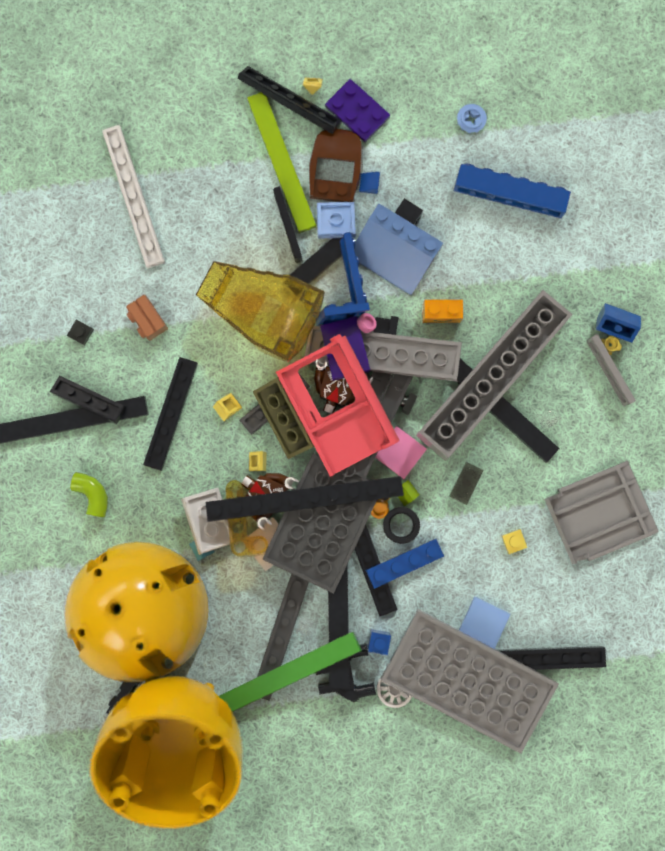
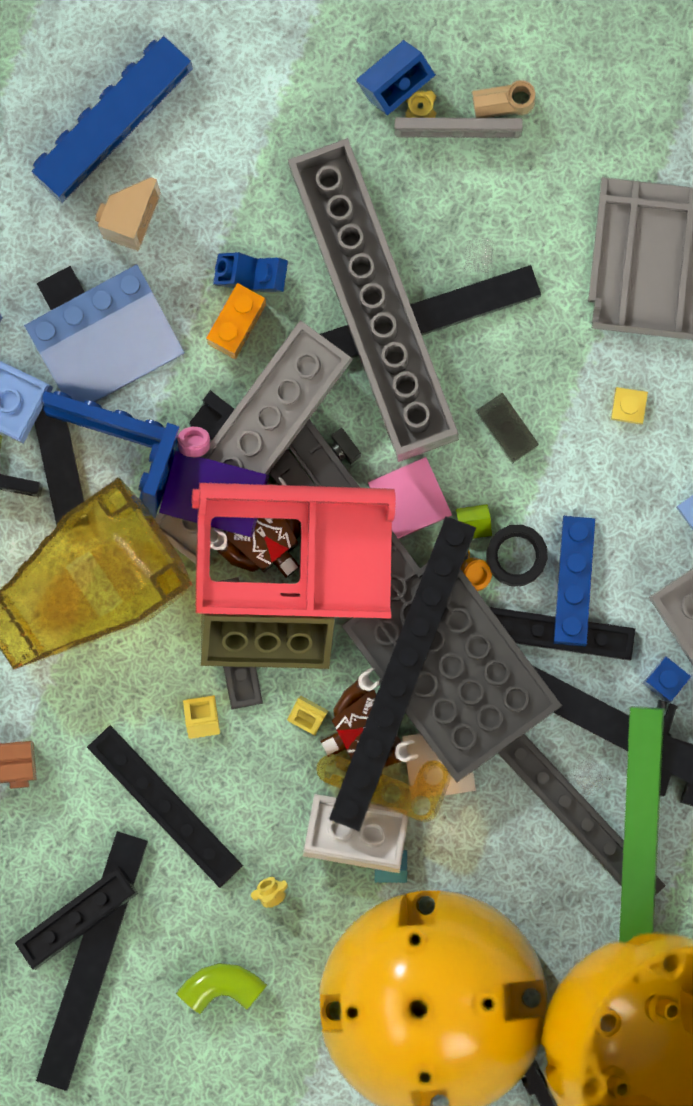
camera: 60 degrees left, 0 degrees up
none -> tan slope [95,177,161,252]
none -> blue slope [213,252,288,292]
none -> light yellow plate [251,877,288,908]
none -> tan piece [472,80,535,118]

